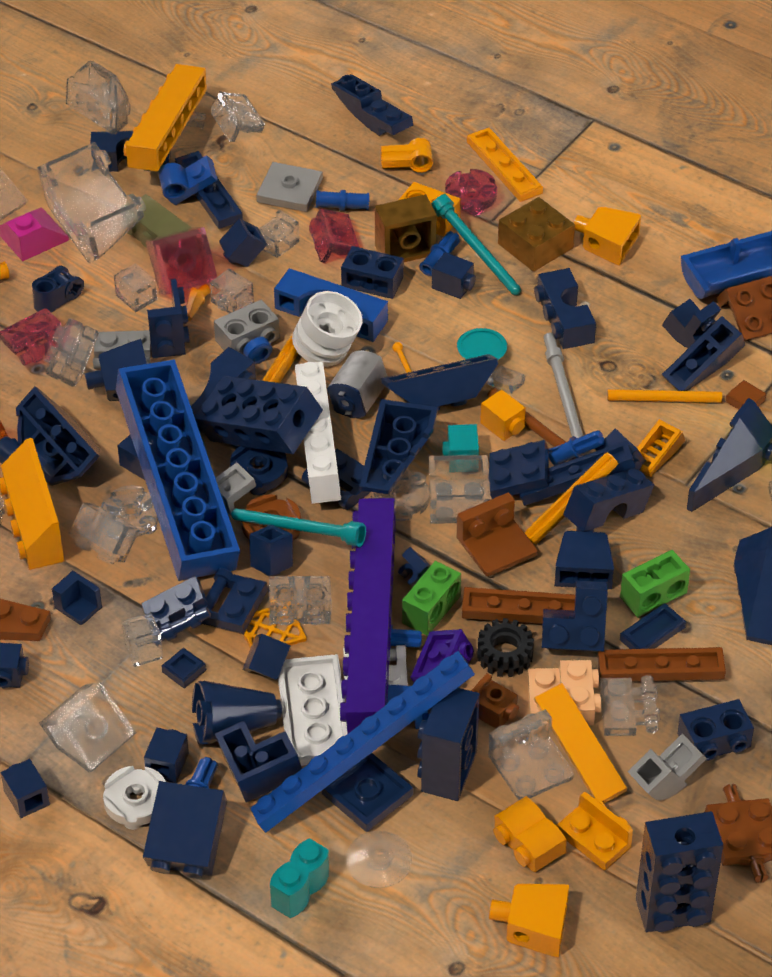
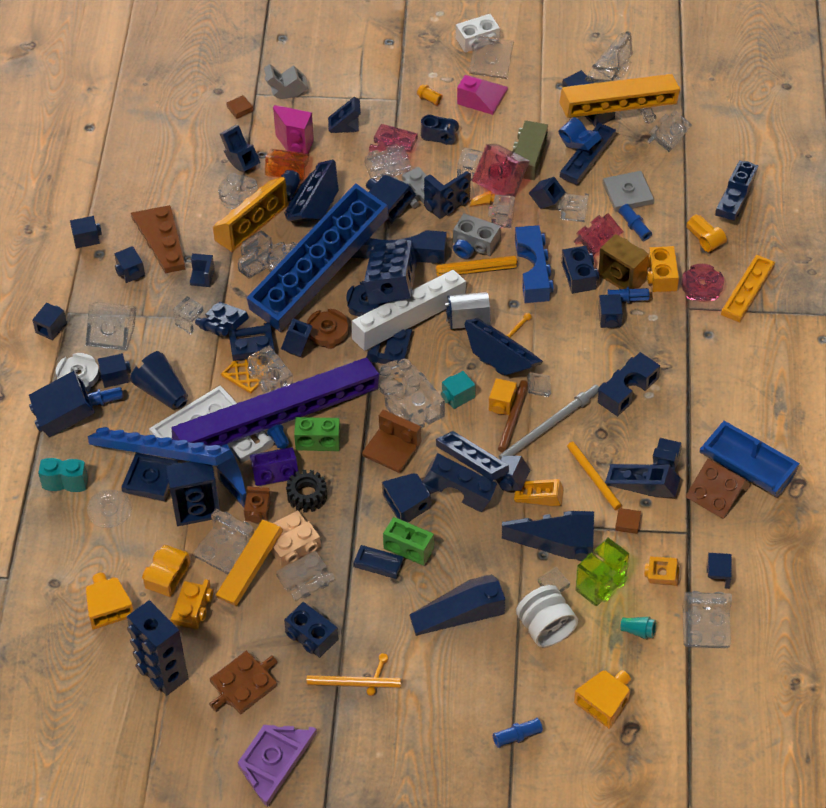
camera: 60 degrees right, 5 degrees up
clear windscreen [37,142,146,263] -> none
dark blue tile [161,647,206,688] -> none
light grey bracket [215,462,256,515] -> none
dark blue brick [215,721,302,802] -> none
teal piece [231,508,366,547] -> none
dark blue panel [242,634,291,680] -> none
white wheel [292,291,363,367] -> none
dark blue wedge [359,399,438,494] -> none
dark blue tile [398,547,431,587] -> none
teal piece [431,194,521,295] -> none
teal piece [457,328,507,360] -> none
dark orange plate [462,587,575,624] -> none
dark blue plate [488,440,549,499] -> none
pearl gold brick [498,197,575,272] -> none
light orange axle [525,452,618,544] -> none
dark blue brick [542,581,608,651] -> none
blue axle [549,430,605,466] -> none
light orange torso [574,207,641,266] -> none
dark orange plate [597,647,726,682] -> none
light grey brick [628,733,707,800] -> none

